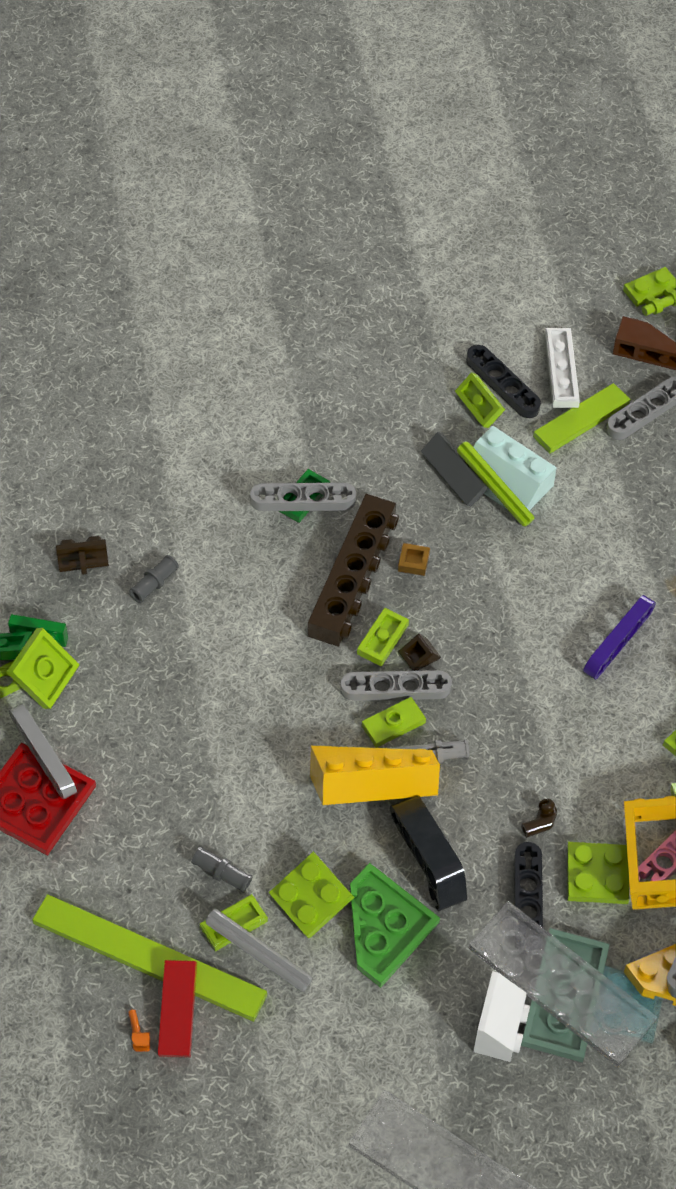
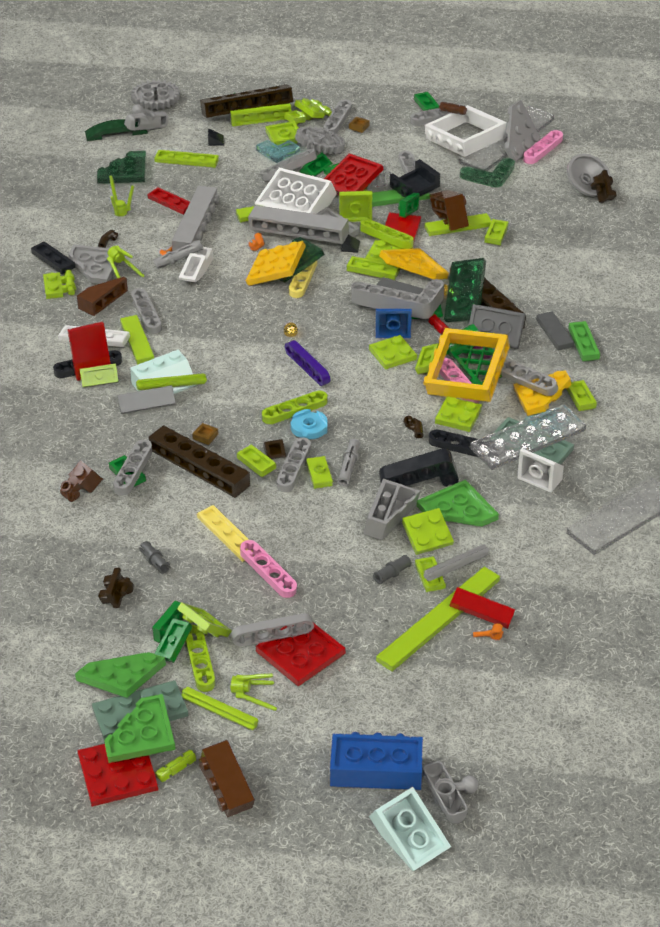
camera: 70 degrees left, 15 degrees down
yellow wedge [310,746,440,805] -> none
none -> reddish brown brick [60,460,103,502]
none -> red tile [67,322,111,381]
none -> light yellow tile [197,505,254,562]
none -> bright pink beam [240,540,297,598]
none -> lime beam [262,390,328,425]
none -> medium azure plate [290,409,328,440]
none -> light grey wedge [363,479,420,540]

